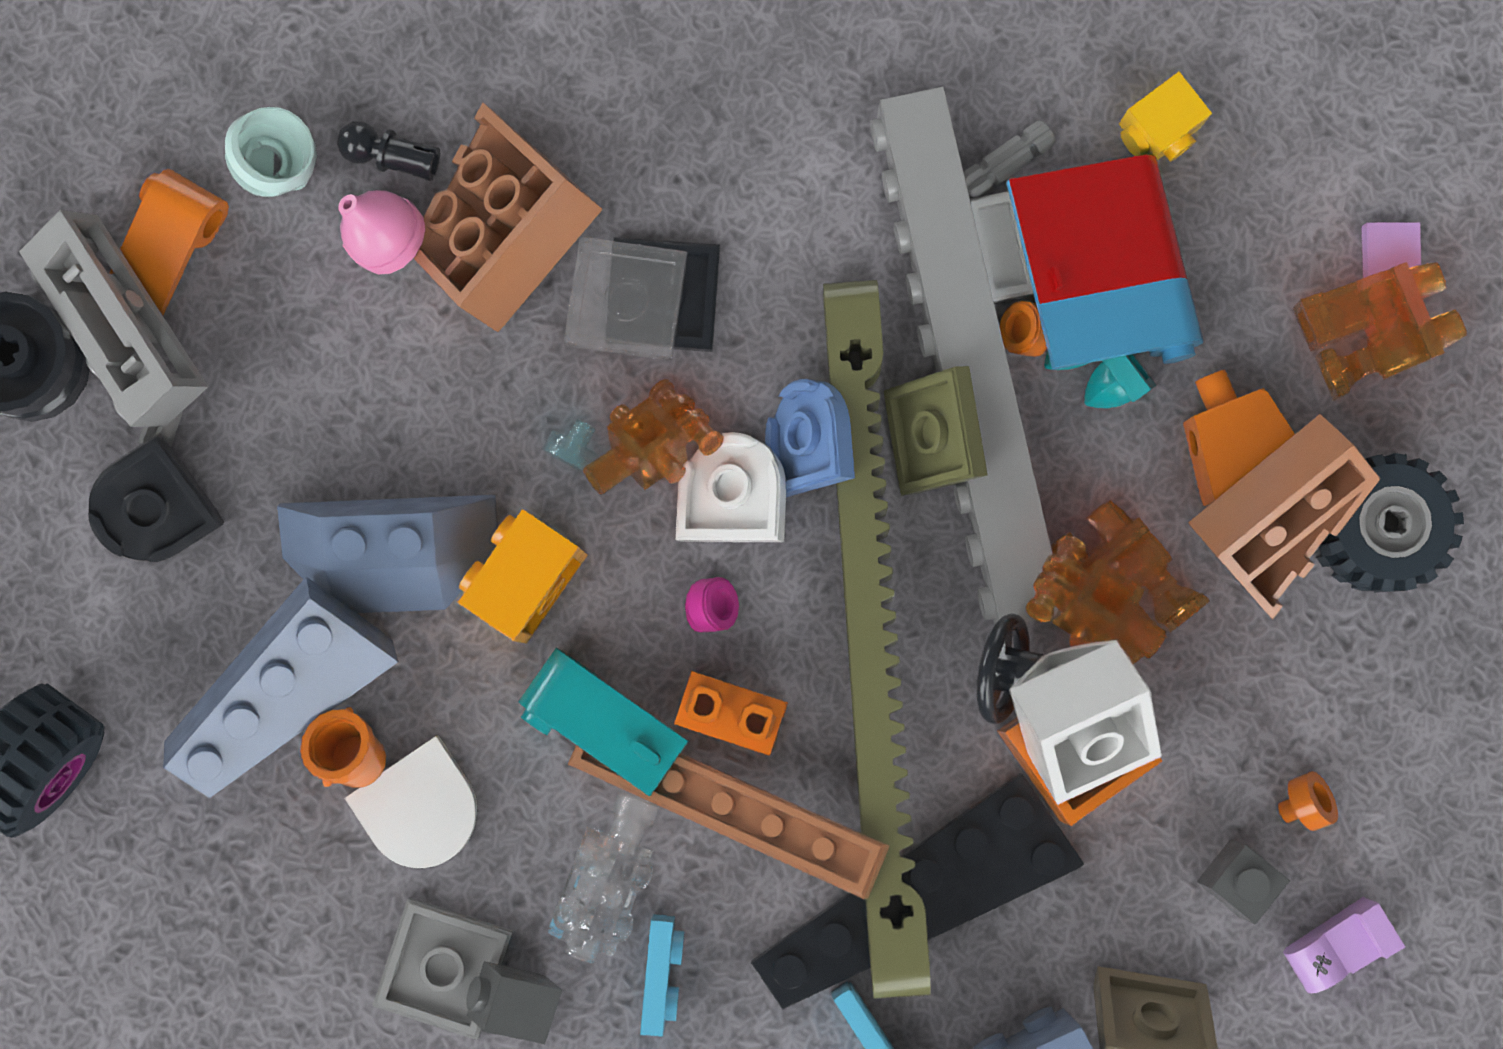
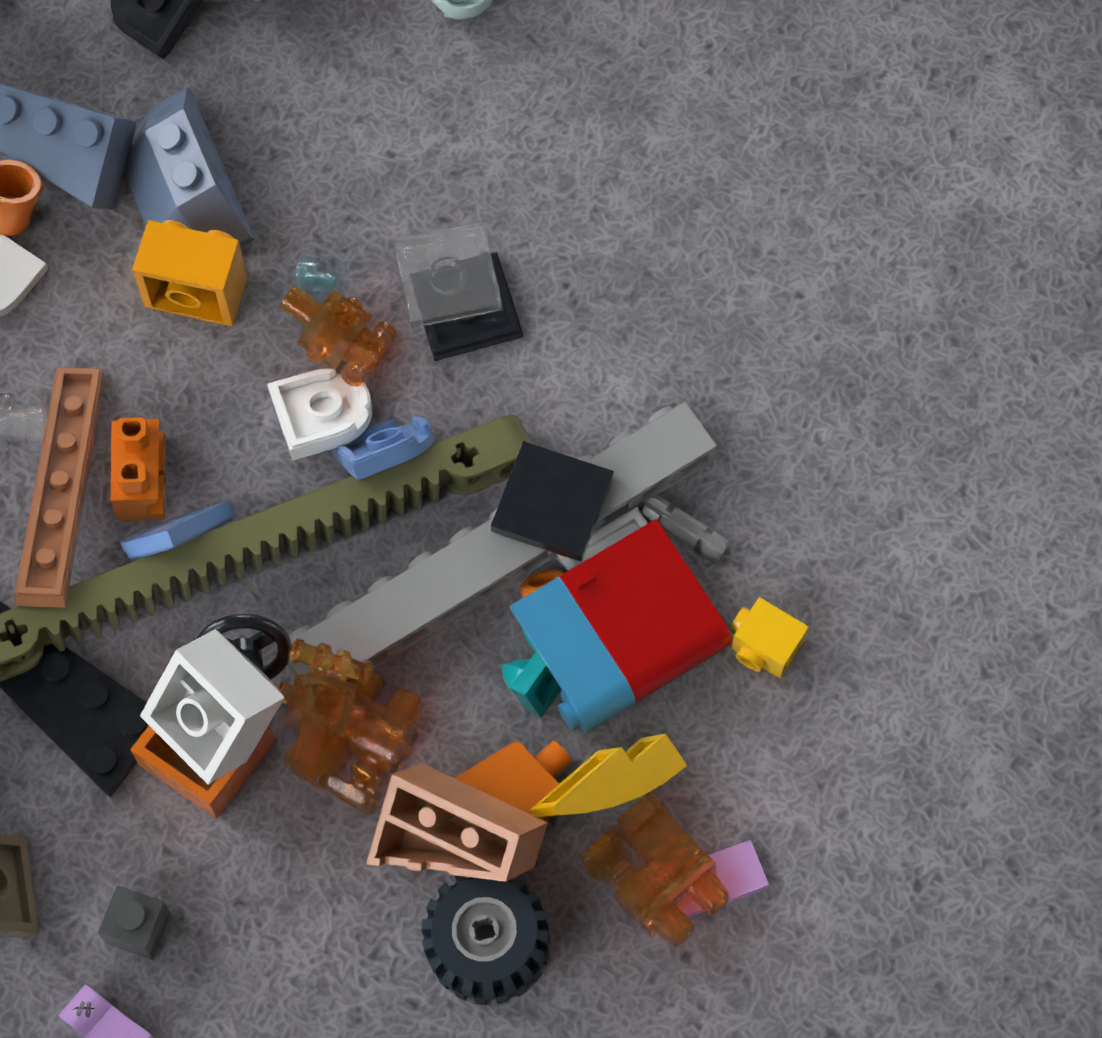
camera: 70 degrees right, 15 degrees down
black pin [337,122,440,181] -> none
bright pink helmet [338,190,425,275] -> none
nougat wedge [414,102,603,332] -> none
teal door [518,647,688,797] -> none
dark pink tile [685,577,739,632] -> none
olive tile [883,366,988,496] -> none
orange tile [1278,771,1338,831] -> none
none -> medium blue tile [120,501,235,560]
none -> black tile [491,441,614,562]
none -> yellow slope [530,734,688,818]

